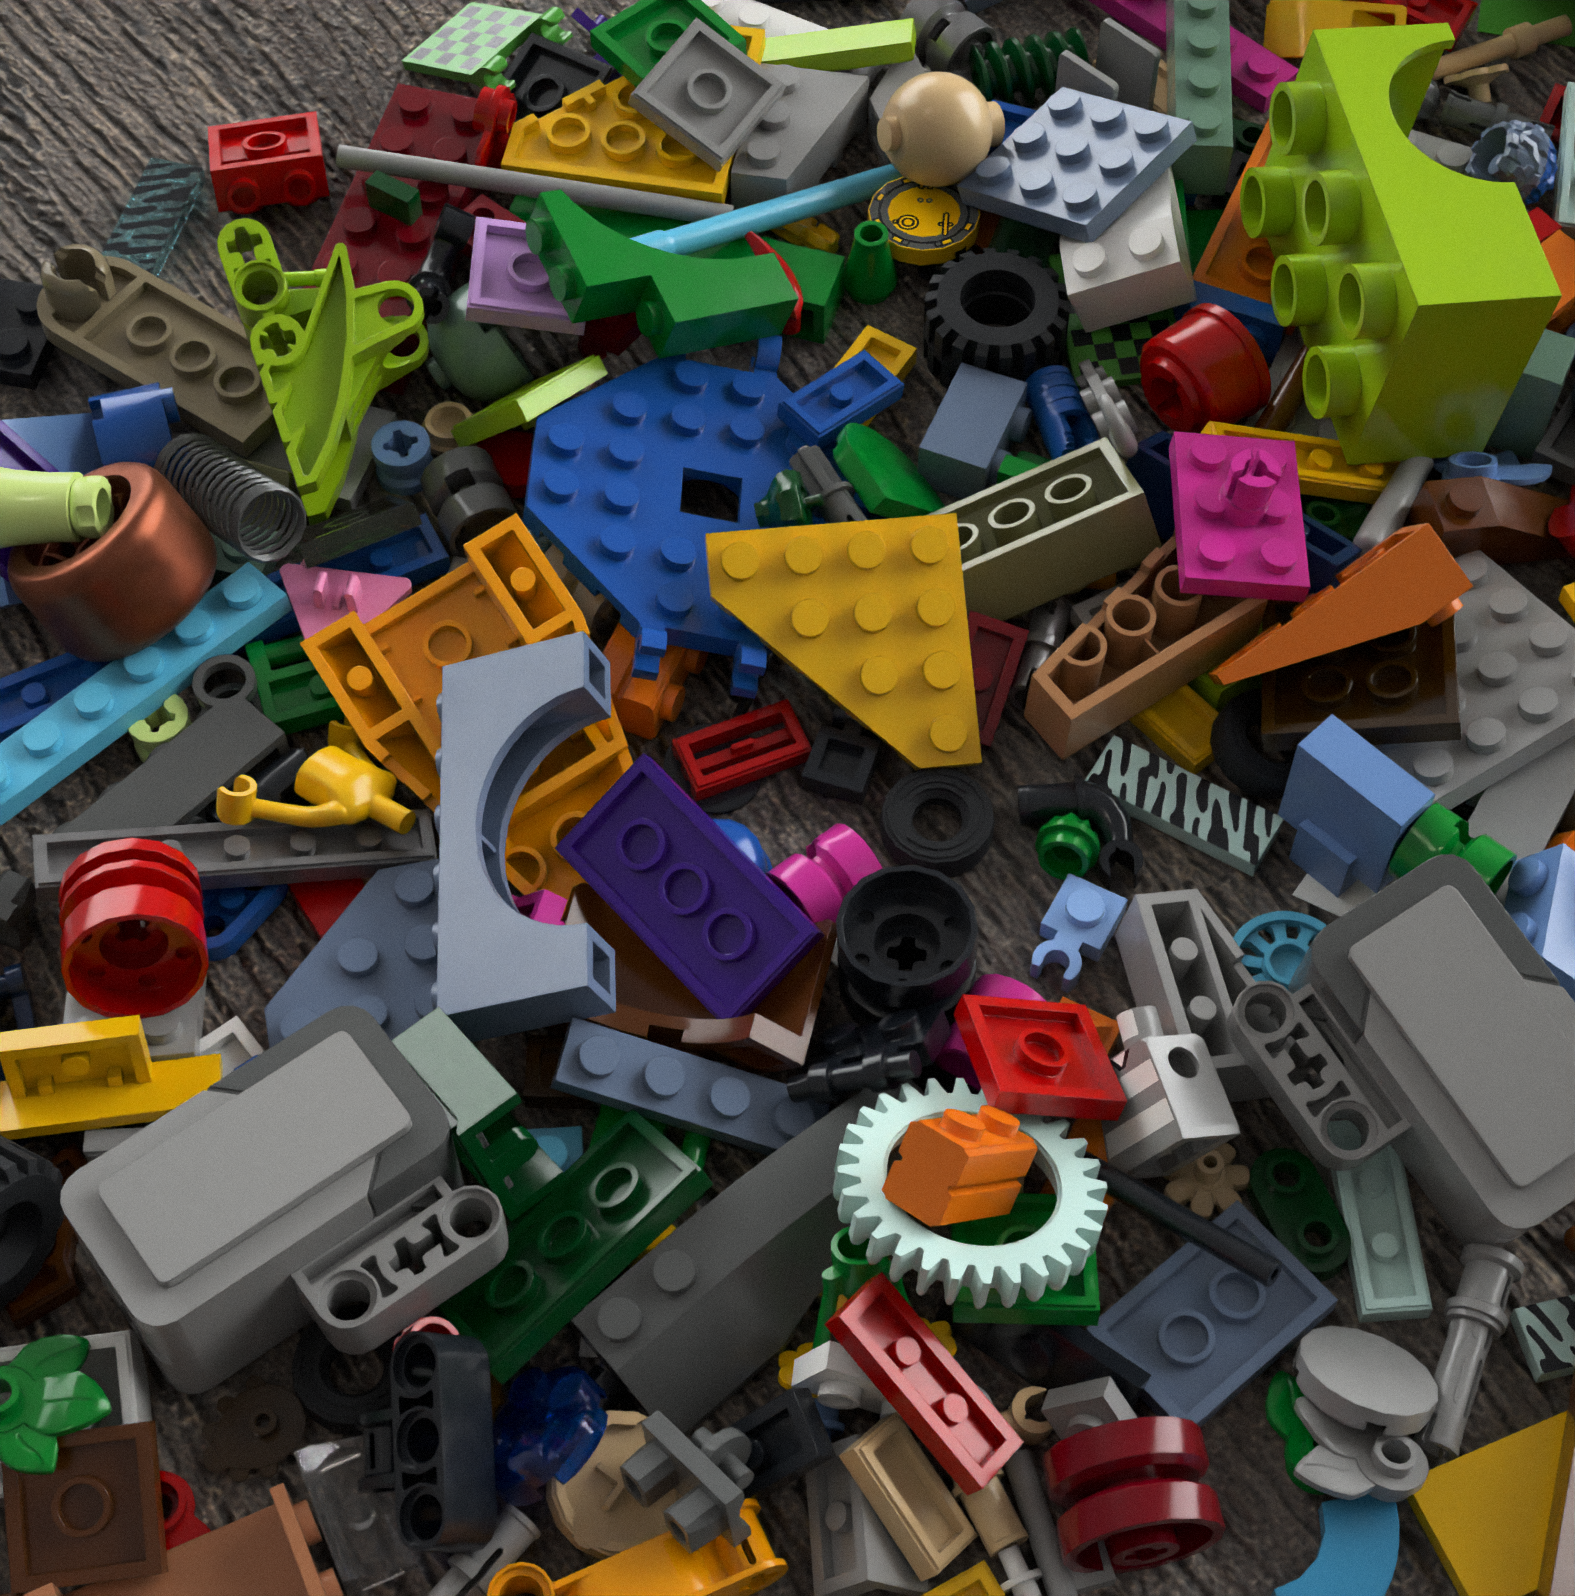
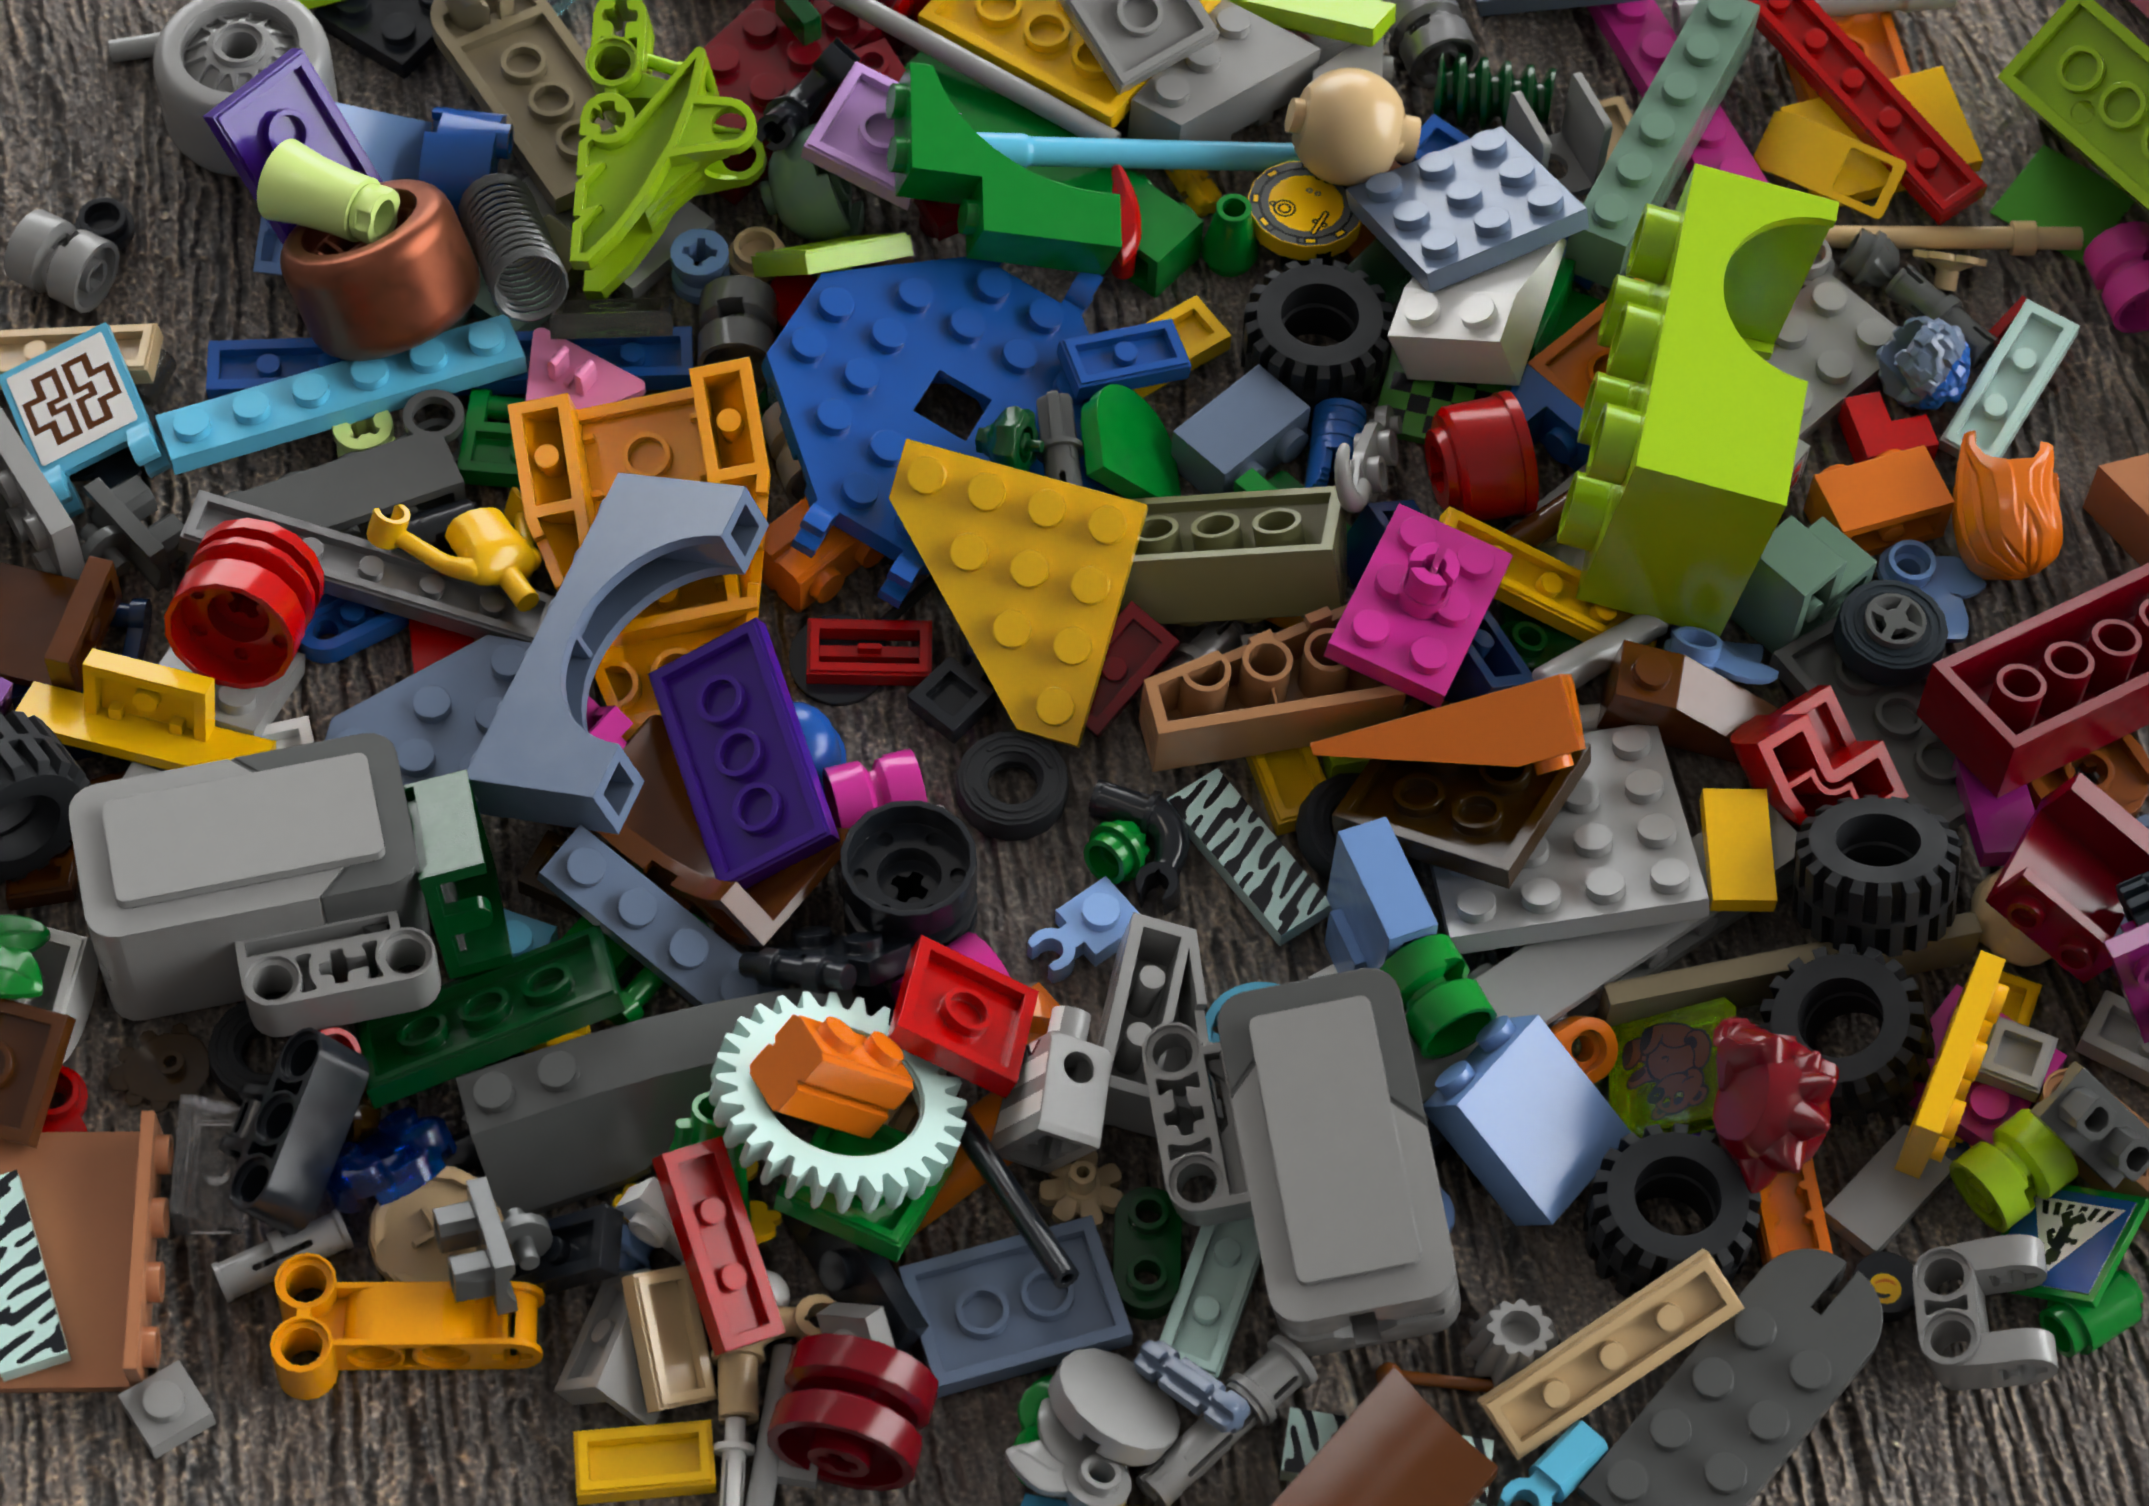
camera: 20 degrees right, 0 degrees up
none -> sand blue axle [1134,1340,1250,1433]

